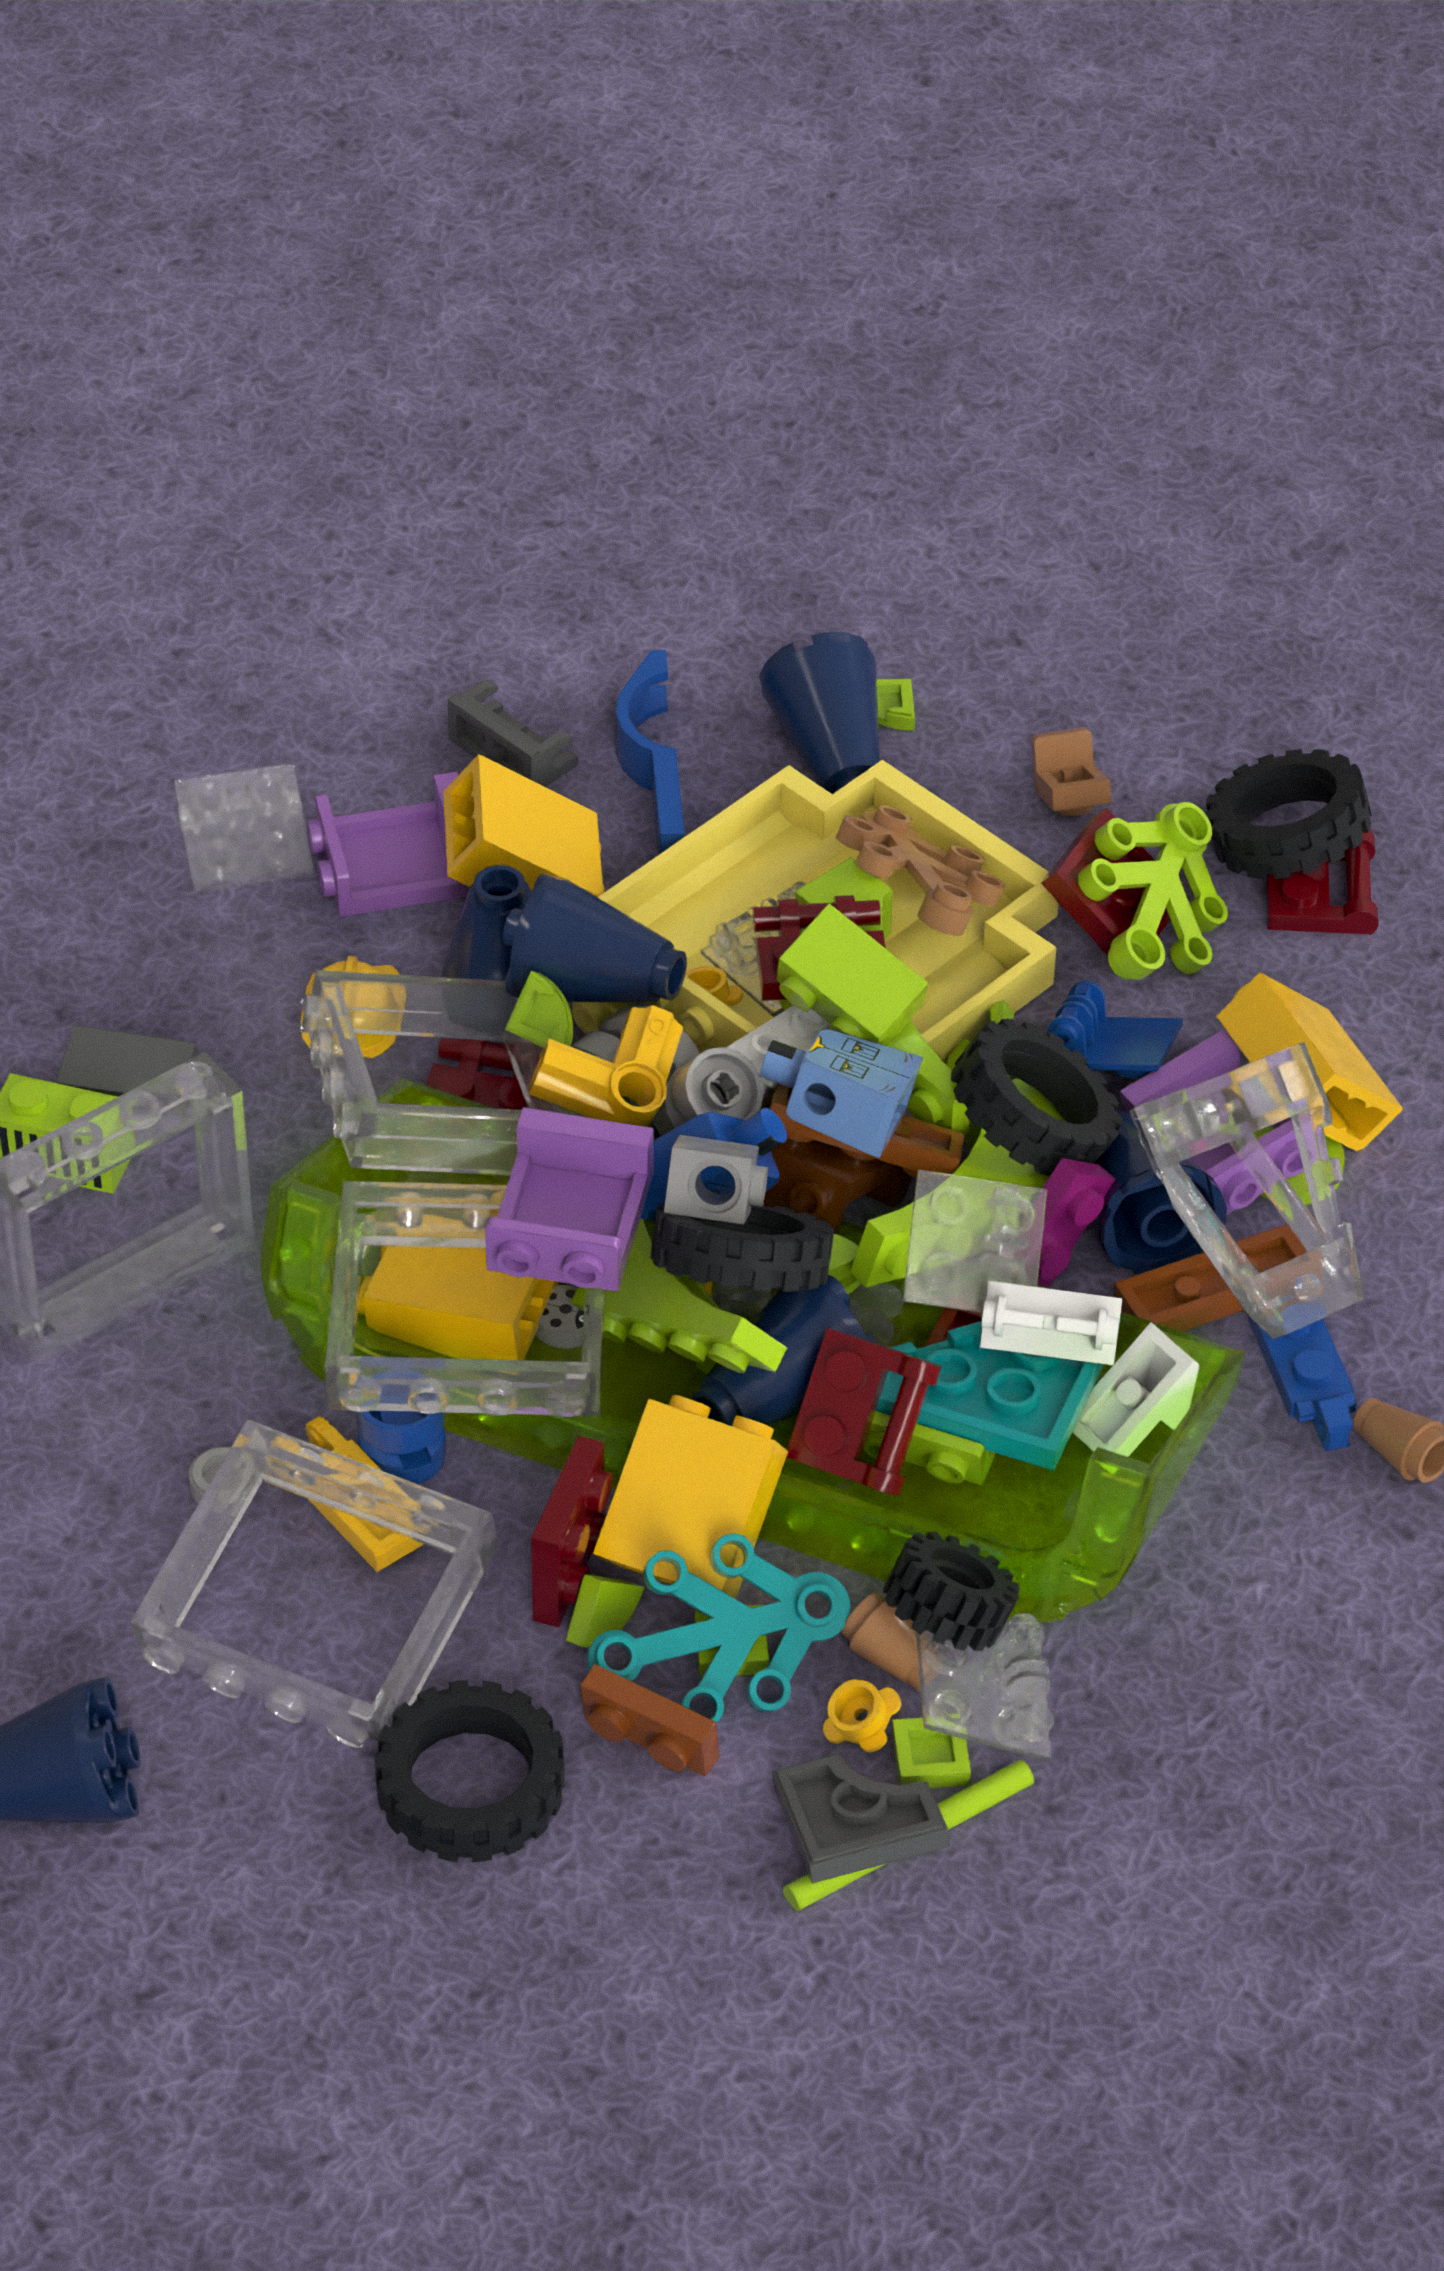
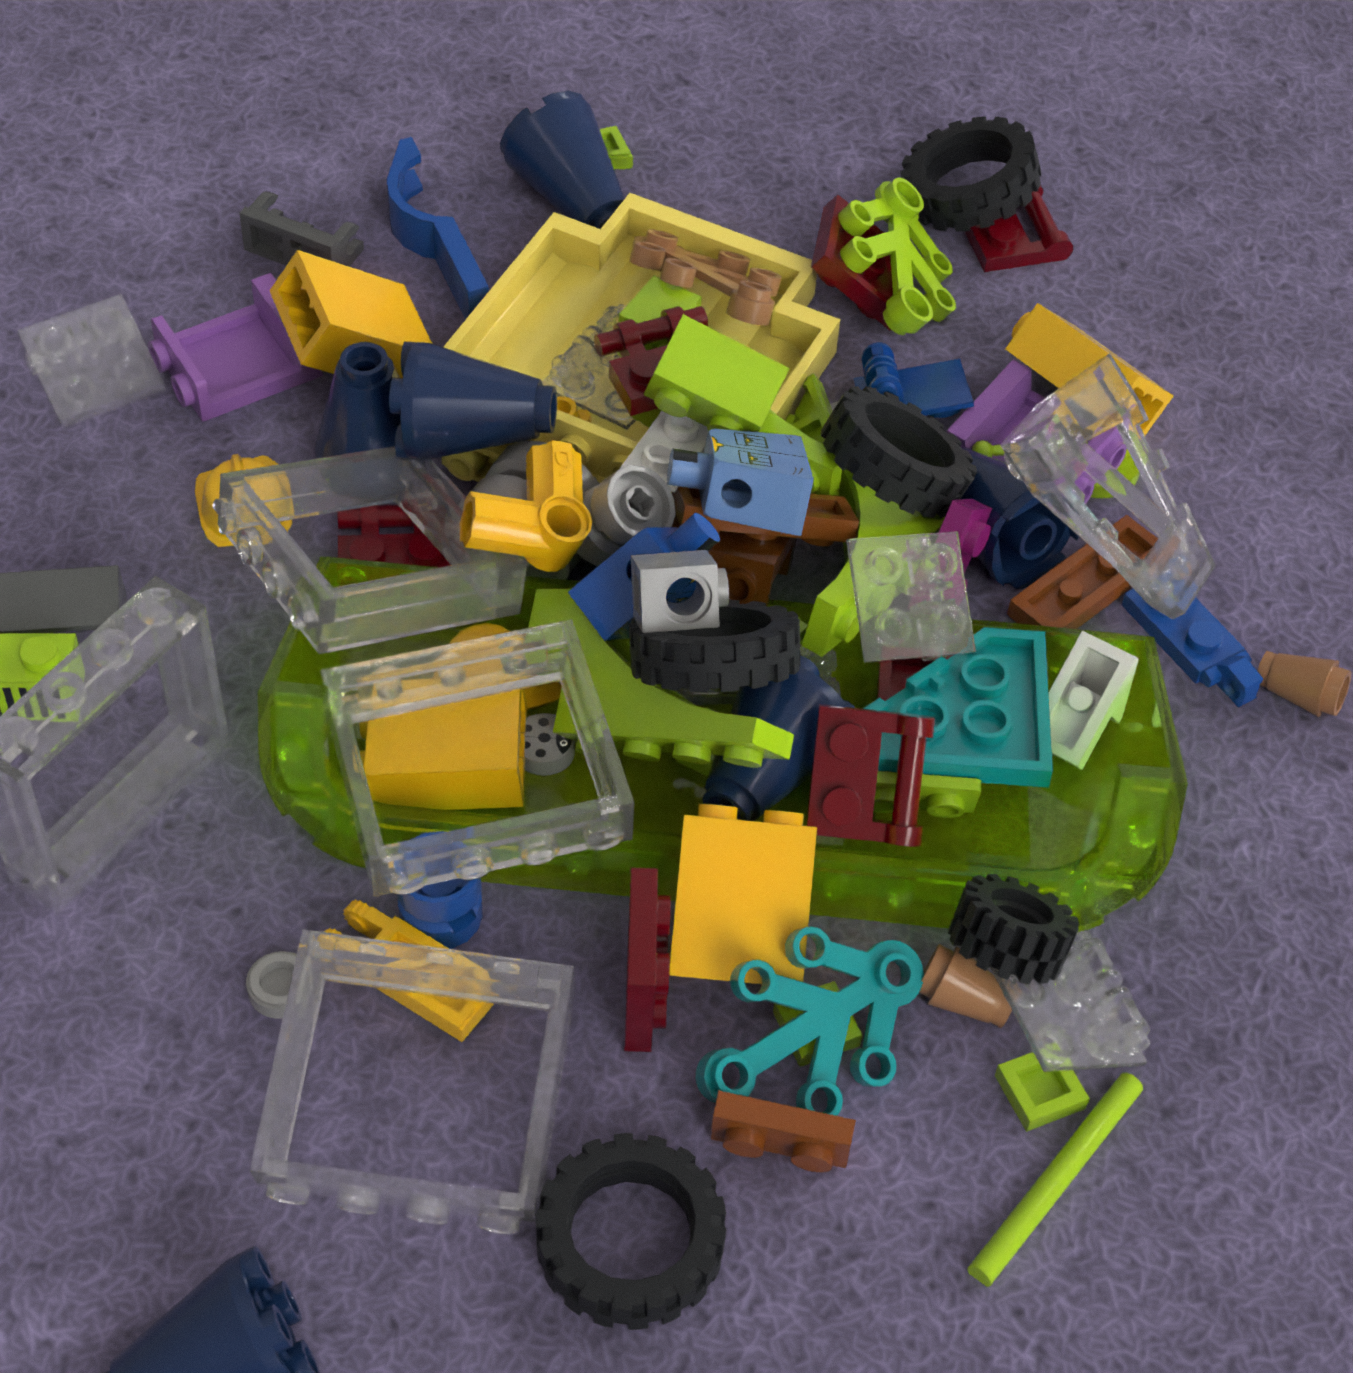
camera: 20 degrees left, 5 degrees up
medium lavender panel [485,1107,654,1292] -> none
lime tile [505,971,573,1048] -> none
lime tile [566,1574,644,1648] -> none
dark grey tile [772,1754,950,1883] -> none
yellow plate [823,1679,901,1753] -> none
white hinge [980,1281,1122,1365] -> none
medium nougat bracket [1031,727,1112,816] -> none

